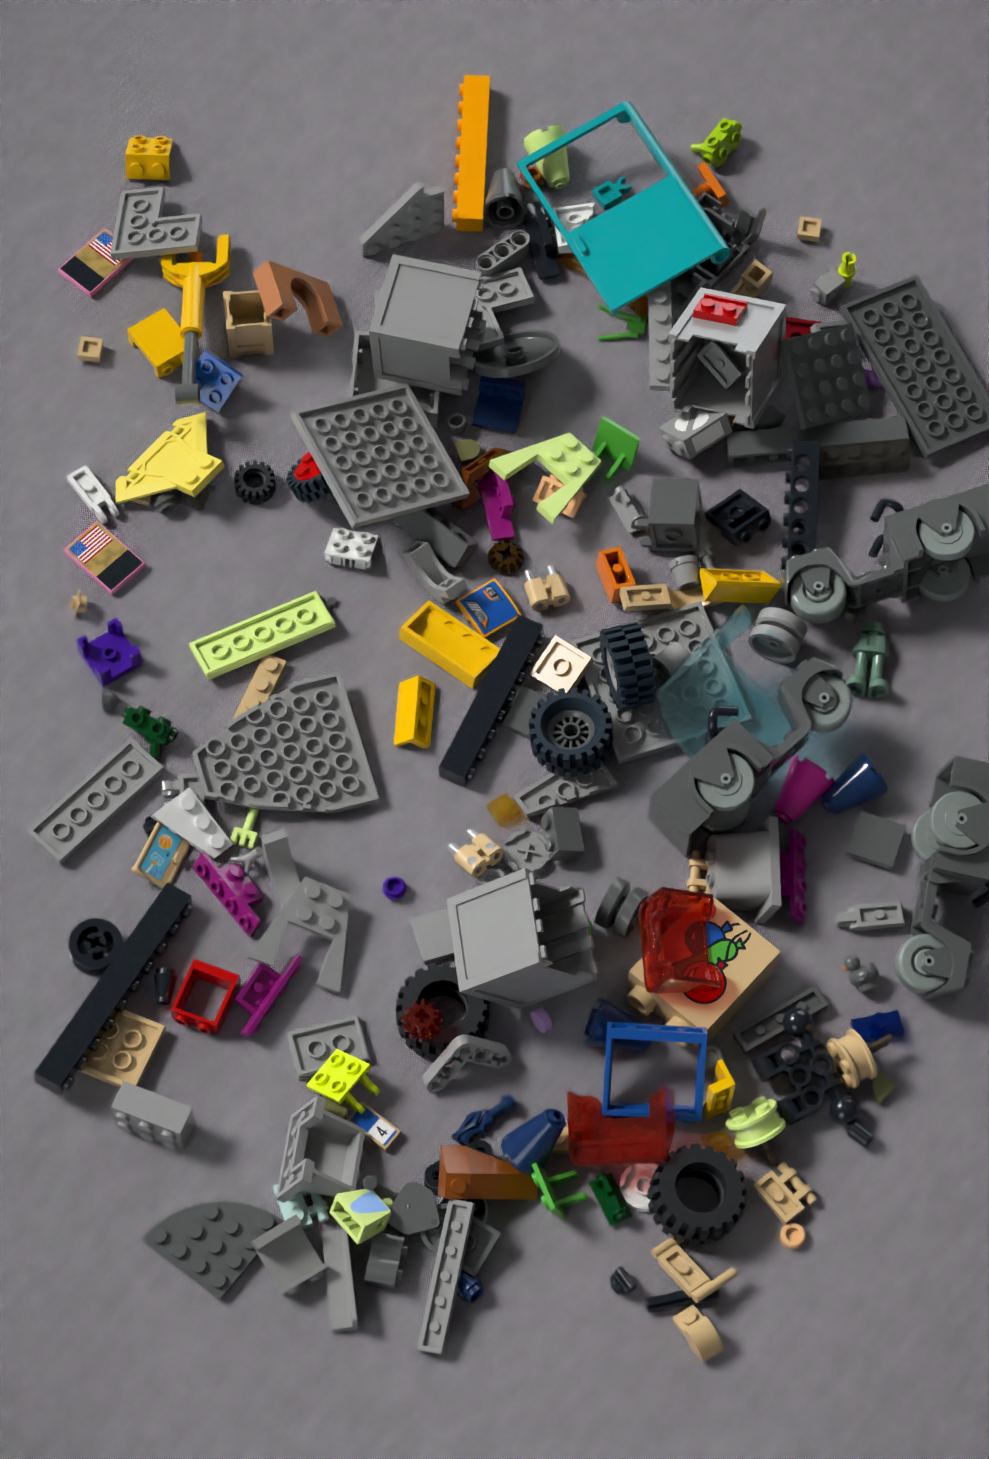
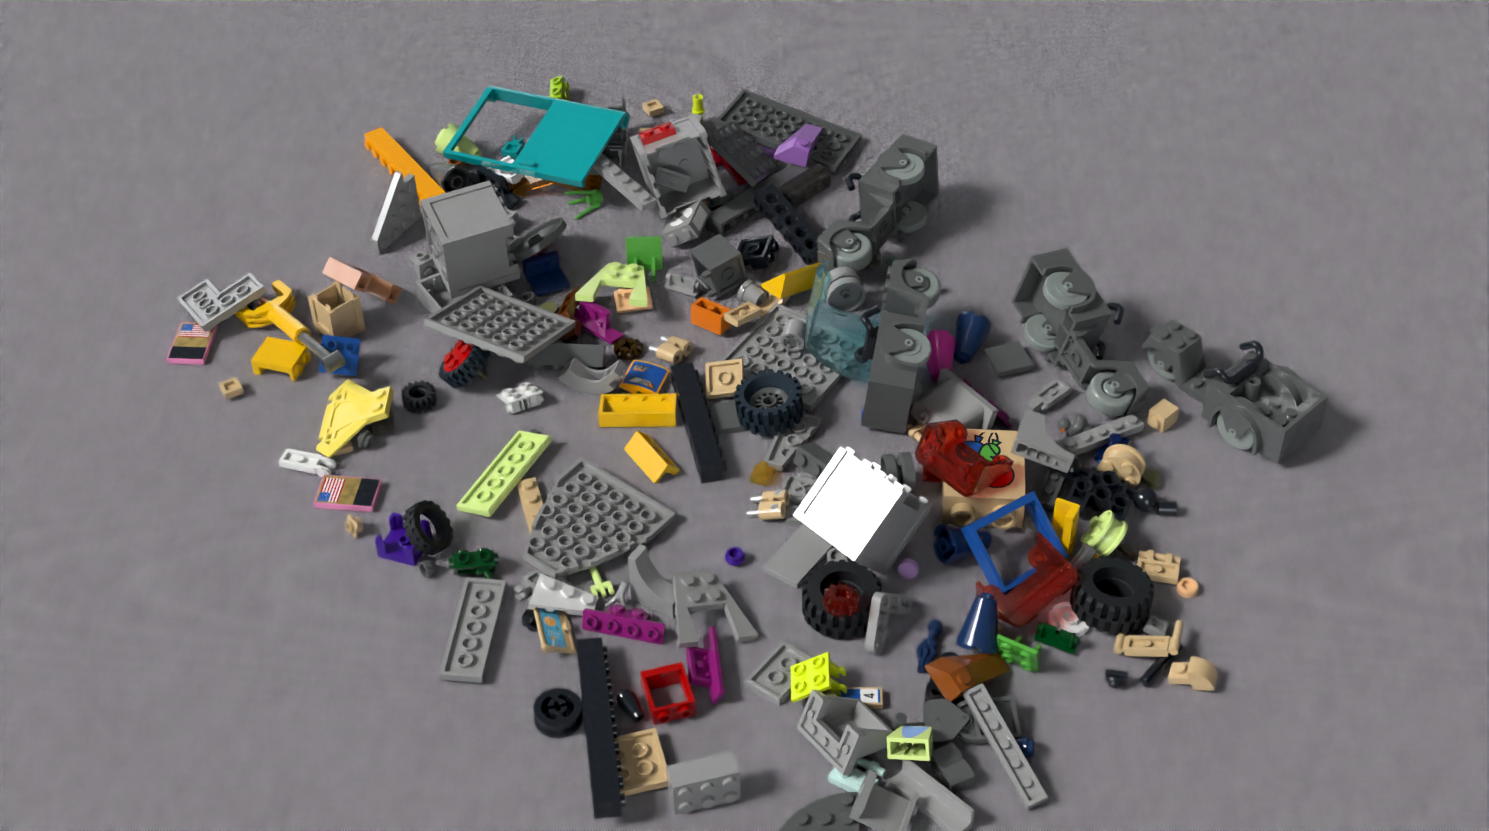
camera: 35 degrees left, 20 degrees down
yellow bracket [125,135,173,180] -> none
black wheel [599,622,656,710] -> none
none -> black tyre [403,500,453,556]
none -> medium lavender wedge [773,124,822,167]
none -> light grey arch [1011,409,1075,473]
none -> light grey plate [1055,414,1145,456]
none -> dark grey tile [1061,543,1096,584]
none -> light grey tile [1143,614,1170,636]
none -> tan brick [1147,399,1179,433]

